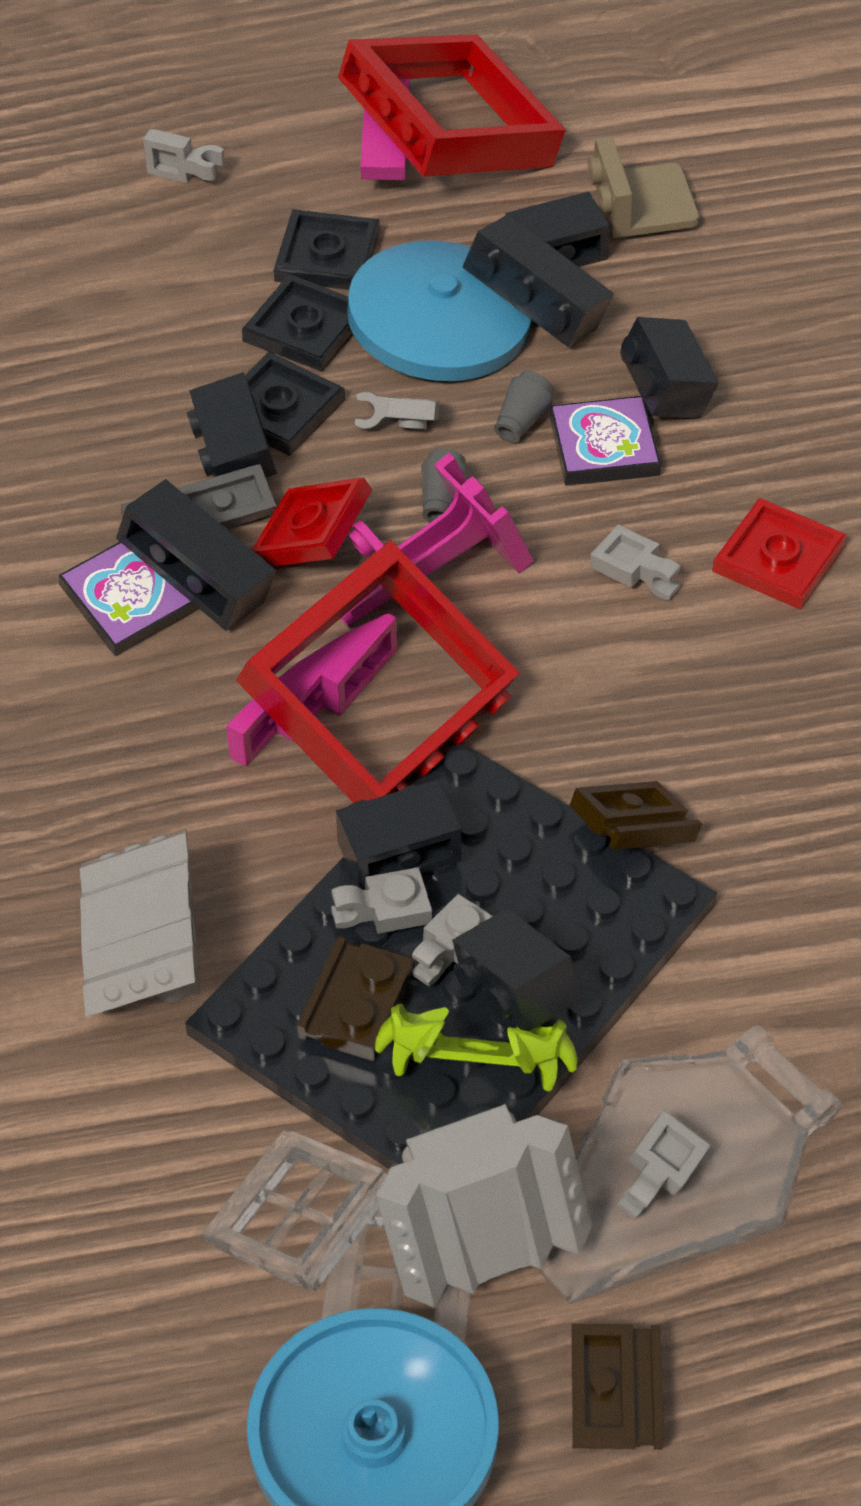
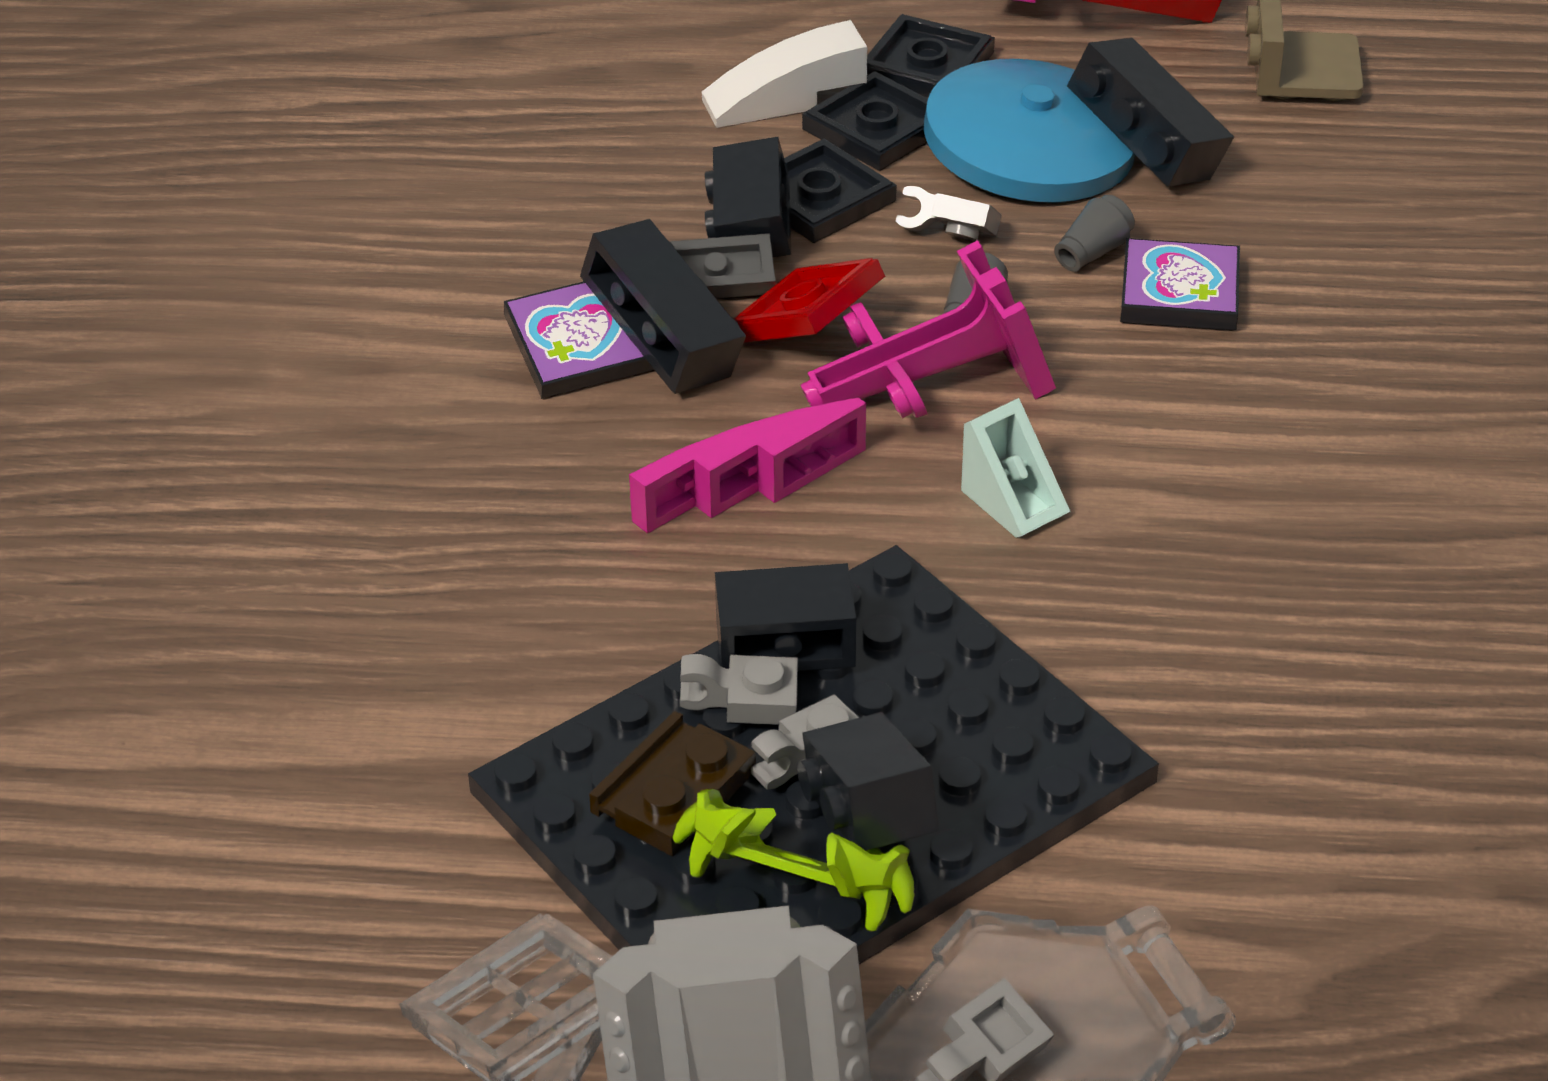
camera: 15 degrees right, 10 degrees down
light grey slope [79,828,200,1017] -> none
red window [236,540,520,803] -> none
black brick [505,191,610,267] -> none
dark brown plate [569,781,702,850] -> none
light grey plate [590,525,680,600] -> none
black brick [620,317,719,418] -> none
red tile [712,498,847,610] -> none
none -> white slope [702,20,867,128]
none -> light aqua slope [961,398,1071,538]

